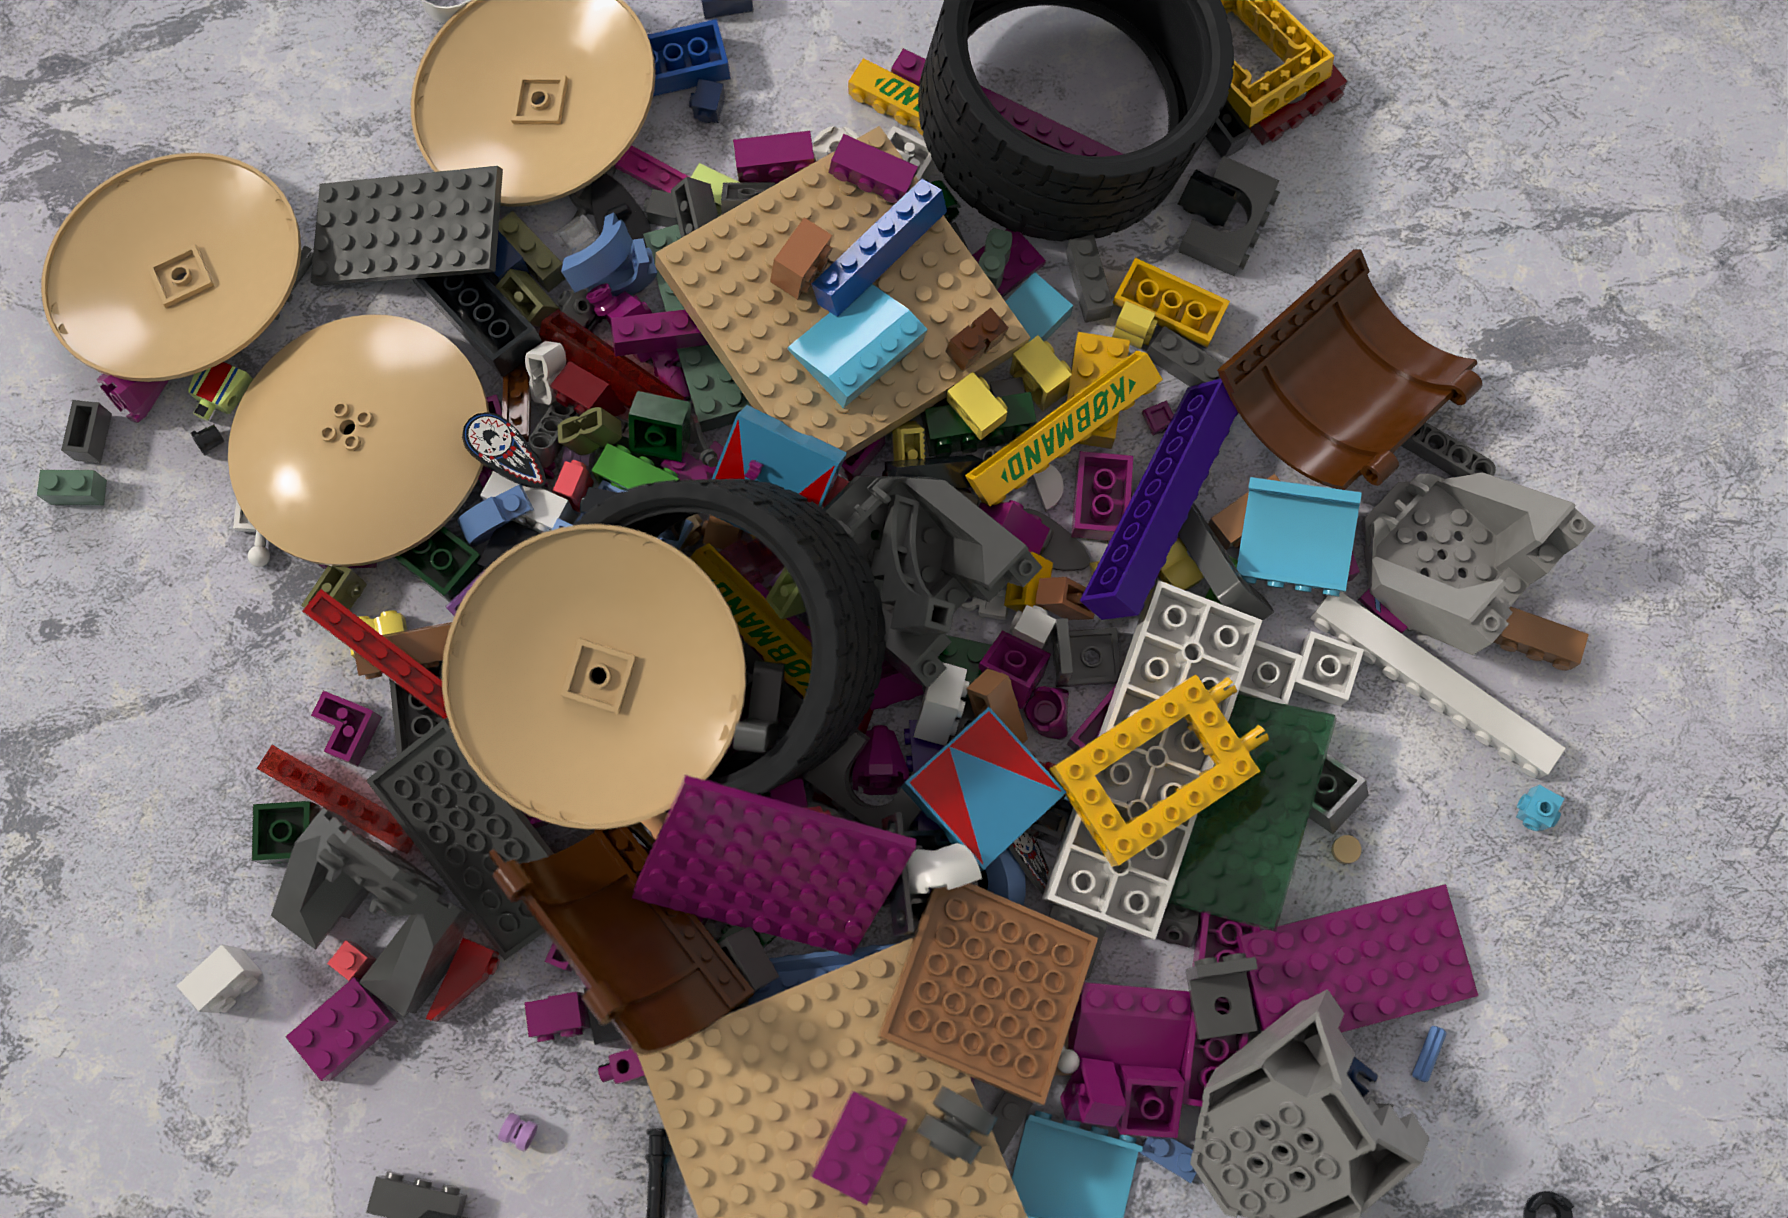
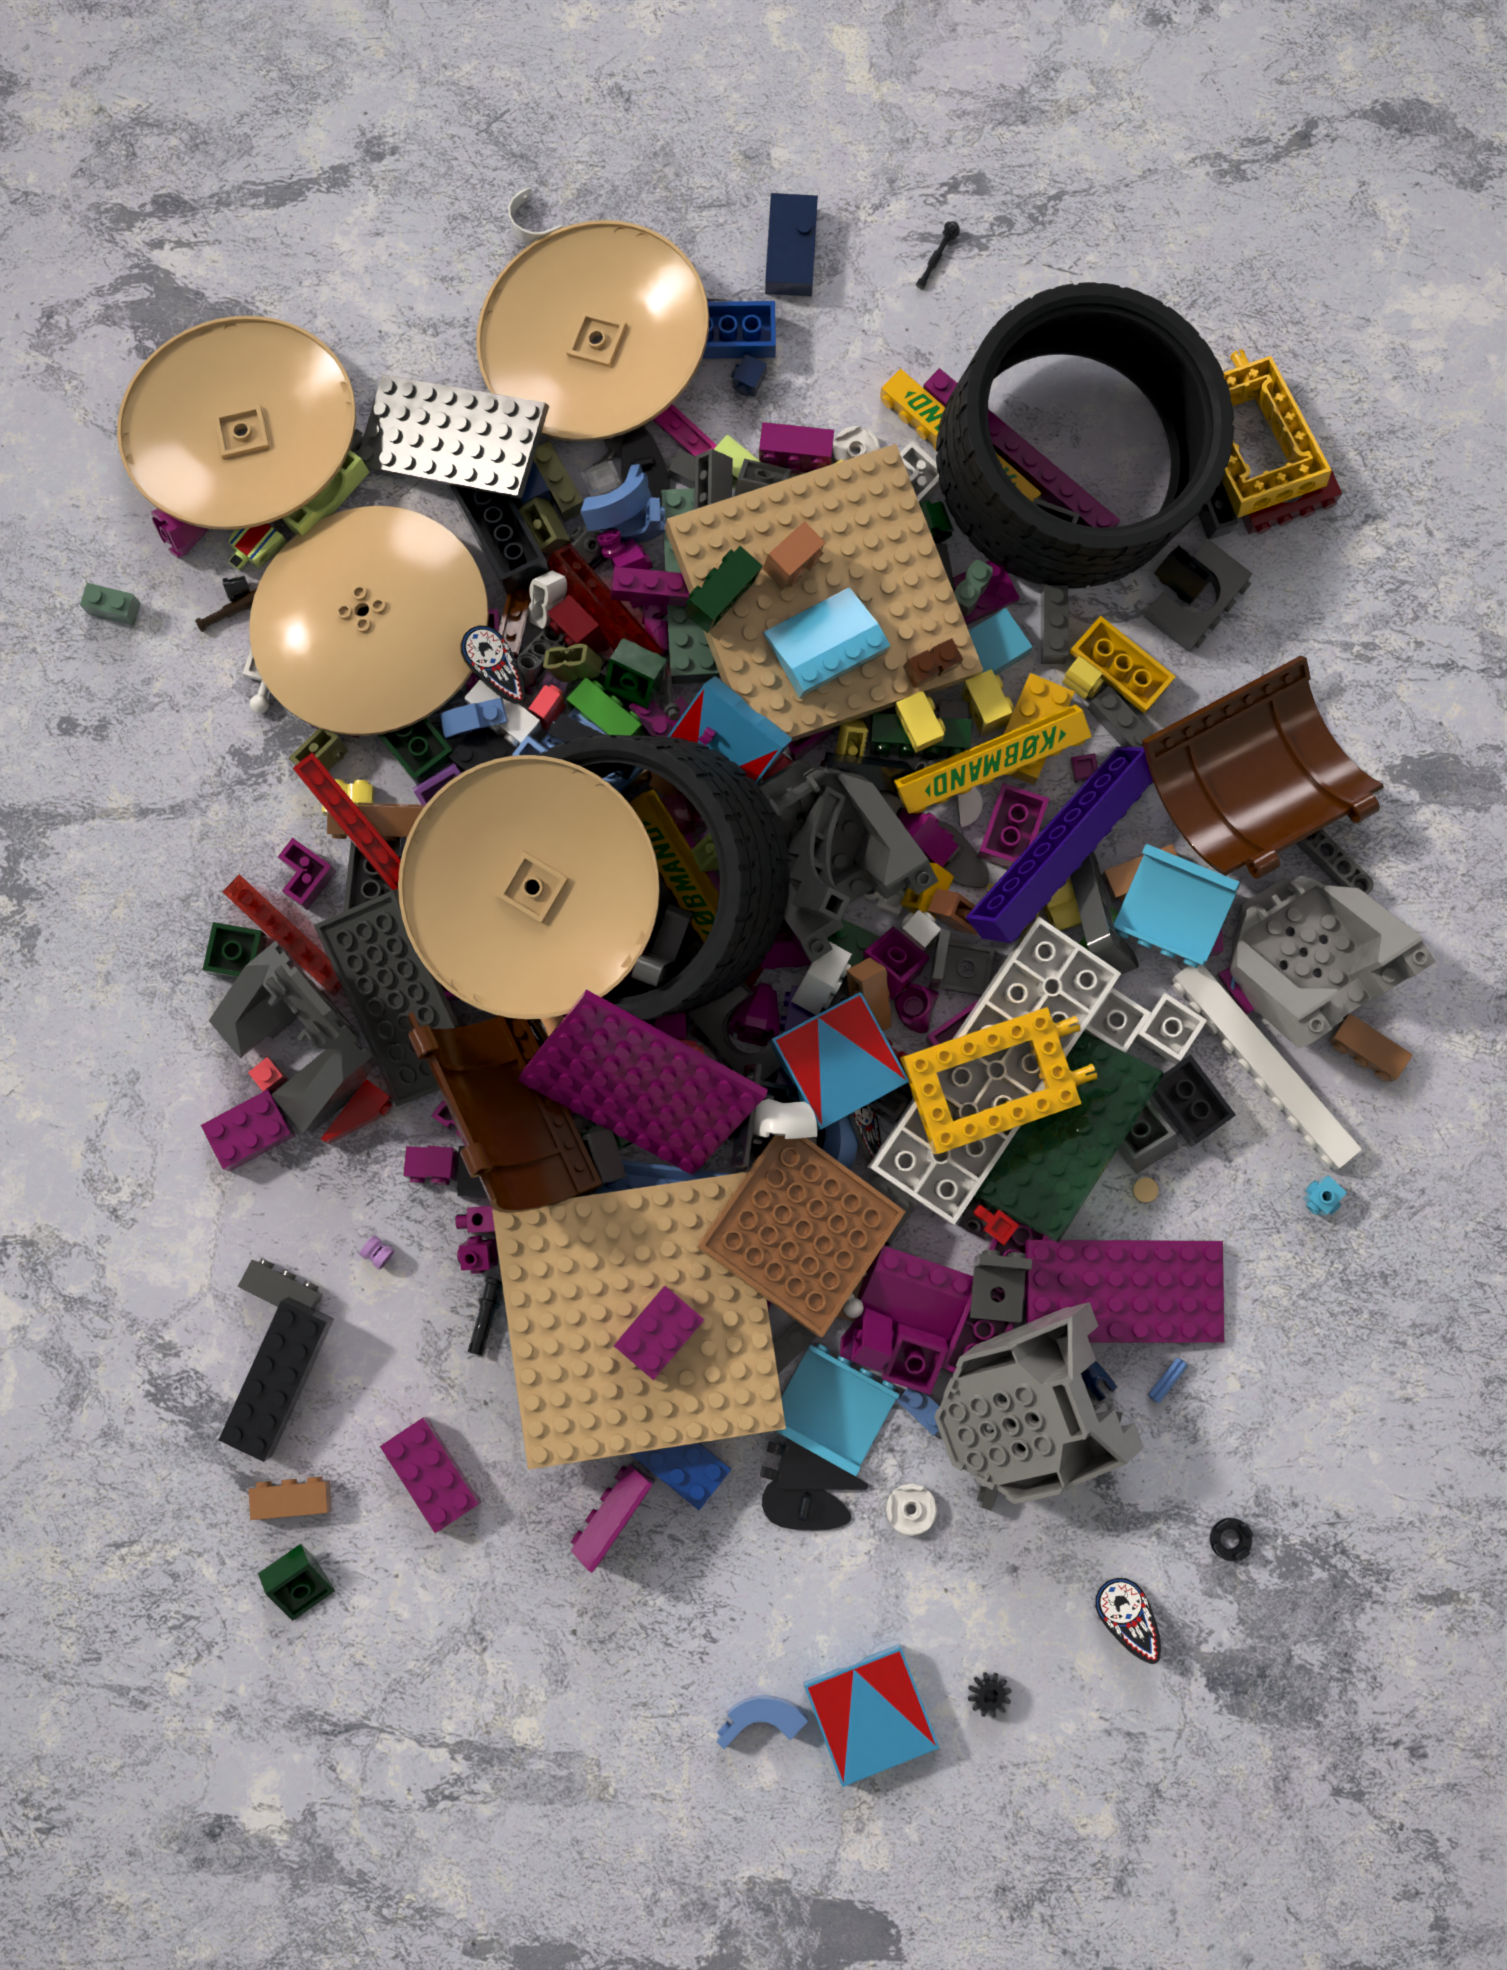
camera: 15 degrees right, 5 degrees up
dark grey piece [61,400,112,463] -> none
white brick [177,945,263,1013] -> none
blue brick [811,178,947,317] -> none
magenta brick [828,134,918,203] -> none
dark grey wheel [917,1086,998,1165] -> none
none -> dark brown piece [195,588,257,632]
none -> yellowish green arch [282,450,370,536]
none -> magenta brick [457,1236,498,1274]
none -> dark green brick [685,546,763,634]
none -> red plate [973,1205,1019,1245]
none -> black brick [1146,1054,1236,1147]

